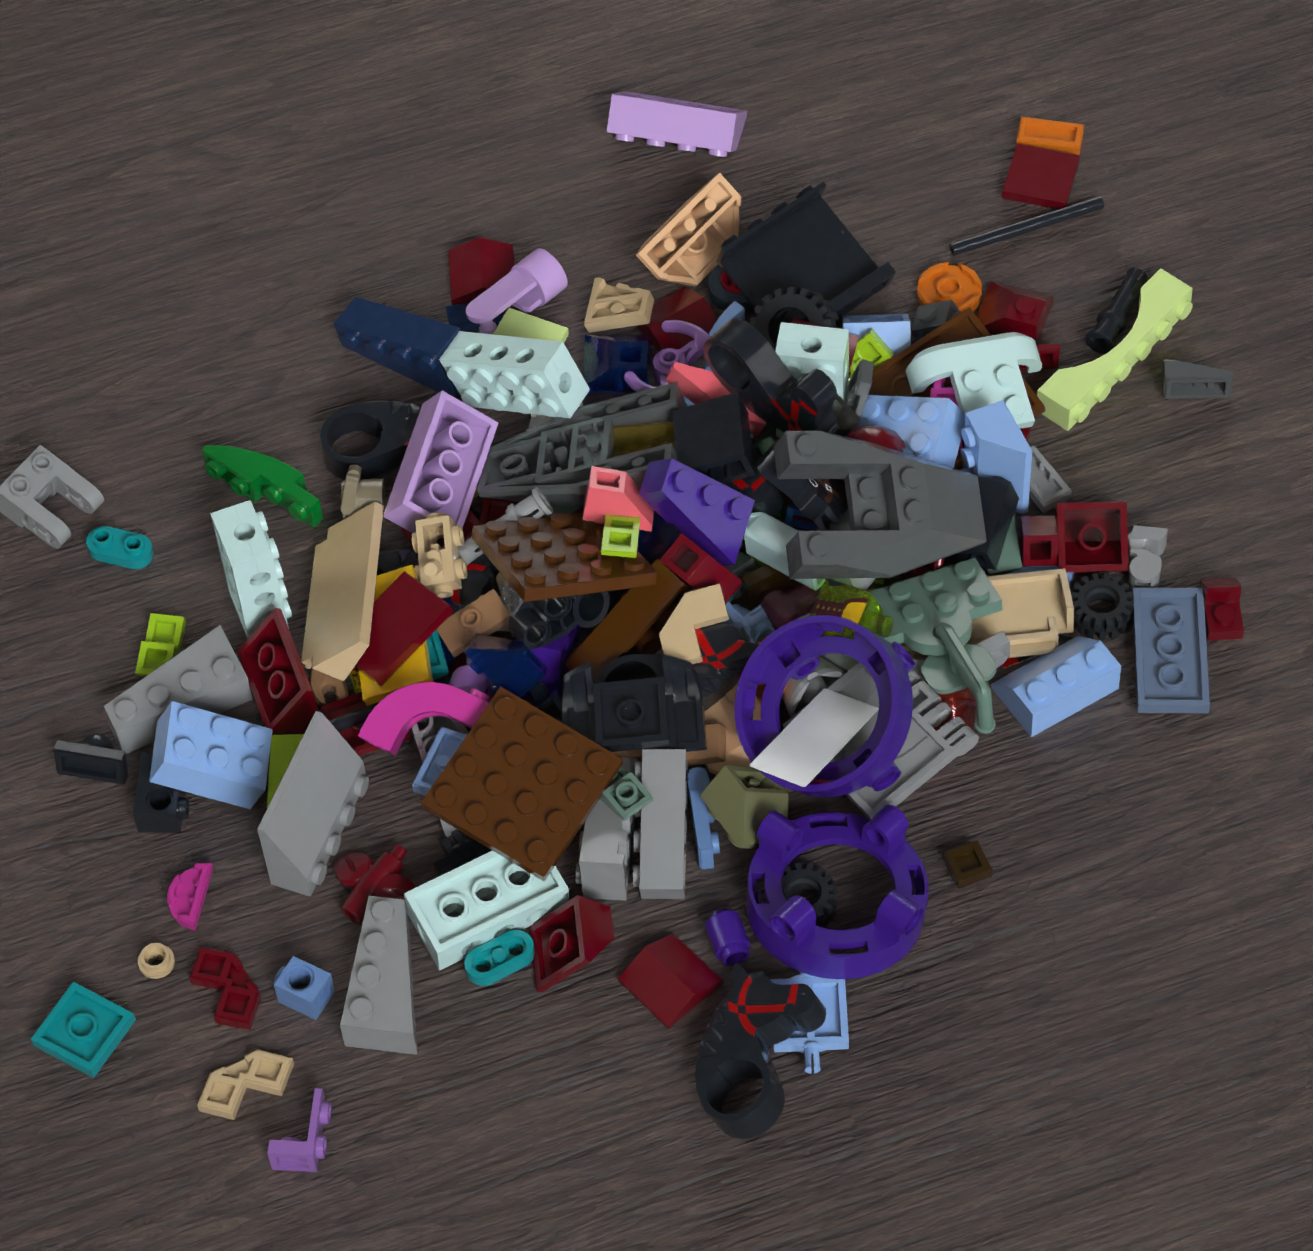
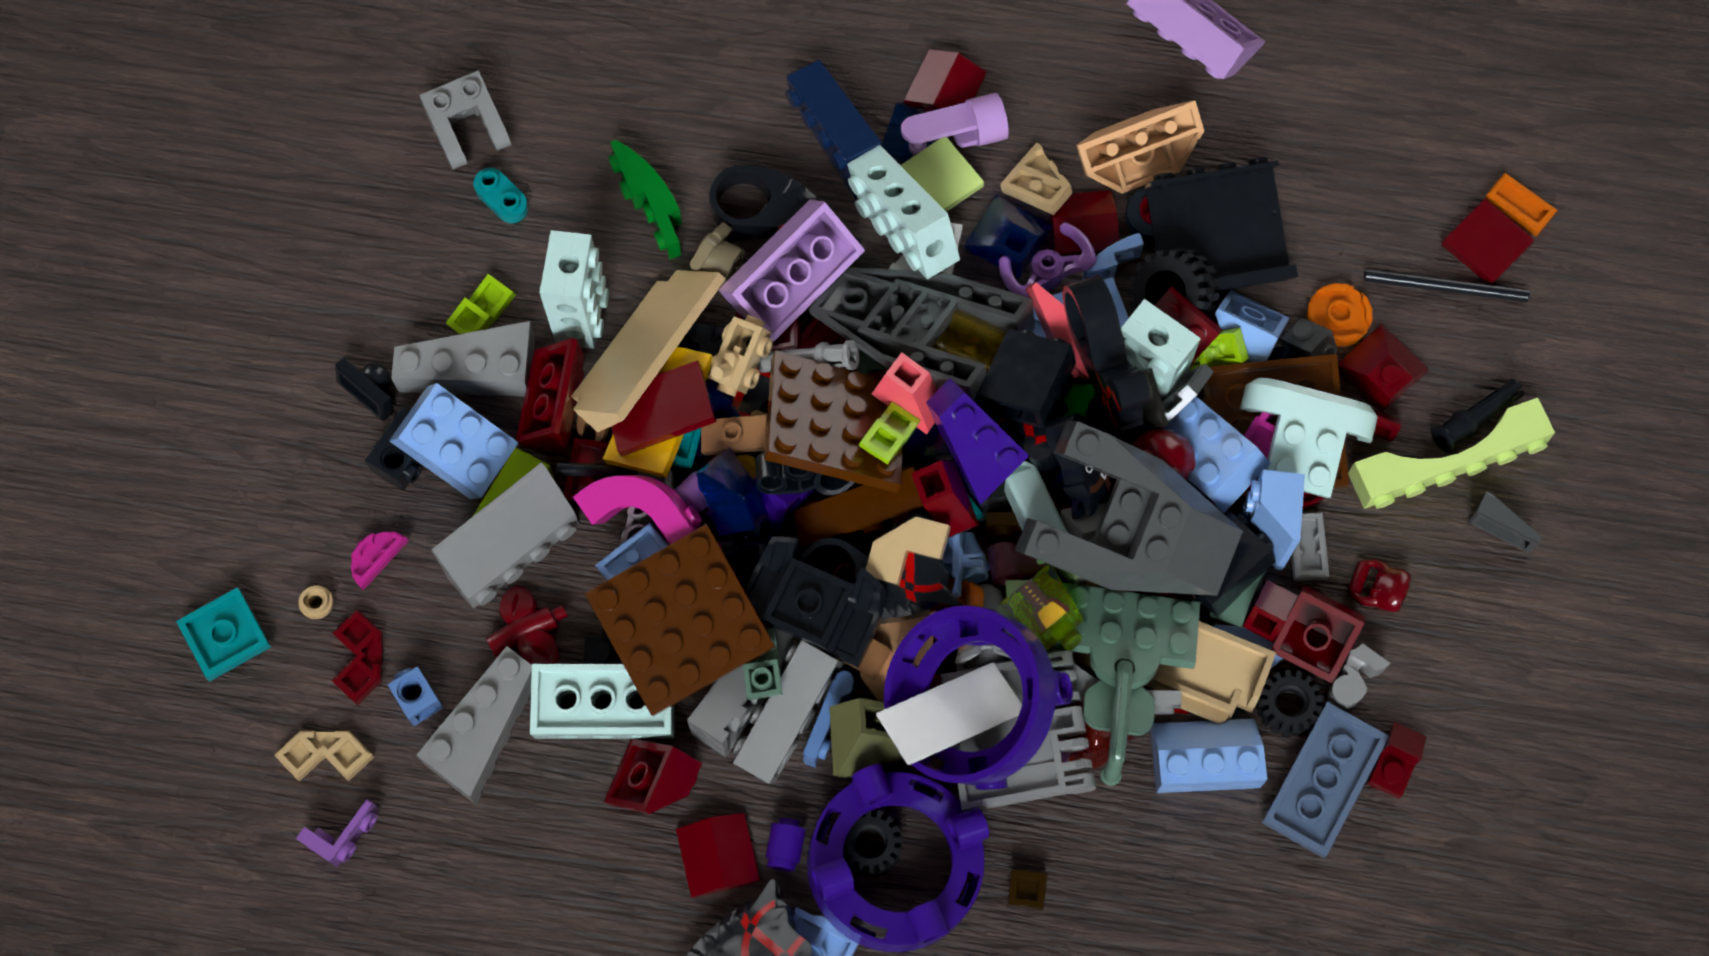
camera: 25 degrees right, 15 degrees up
teal plate [464,930,535,986] -> none
none -> dark red piece [1347,559,1412,612]

